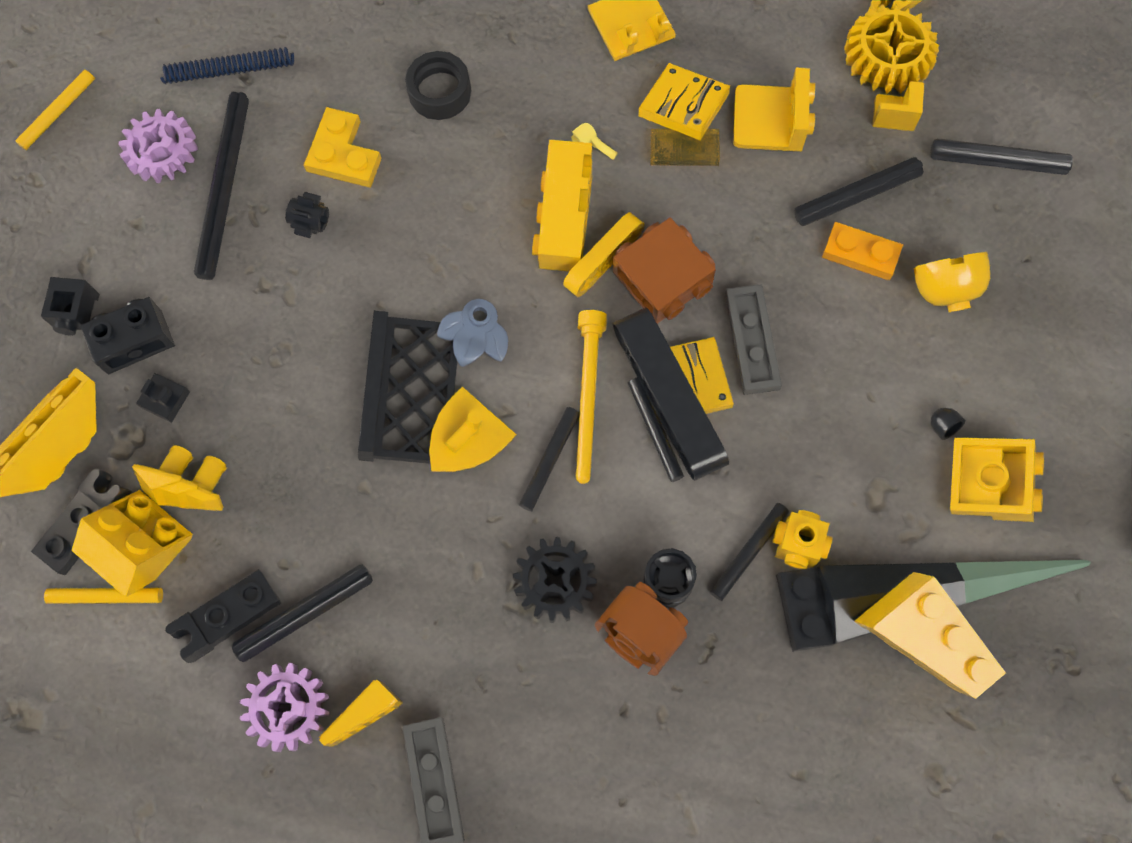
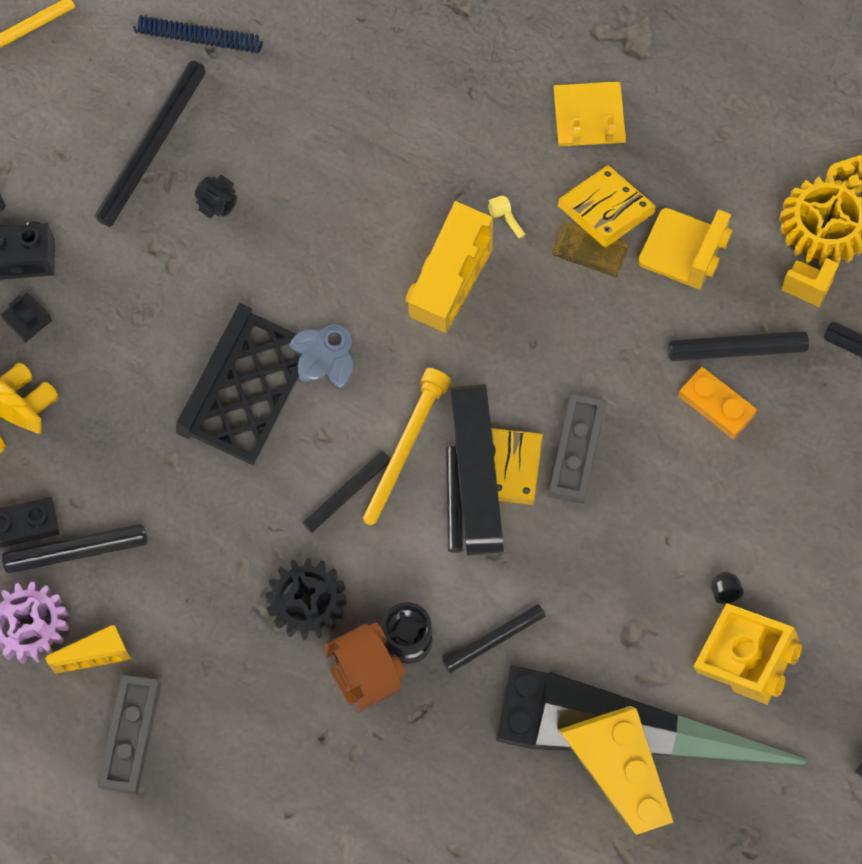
camera: 20 degrees right, 5 degrees down
lavender gear [118,109,198,183] -> none
yellow plate [304,107,382,188] -> none
black tyre [405,51,472,120] -> none
yellow shield [429,387,517,472] -> none
yellow beam [563,212,645,297] -> none
dark orange brick [613,217,716,324] -> none
yellow brick [773,510,833,569] -> none
yellow cylinder [913,252,990,313] -> none

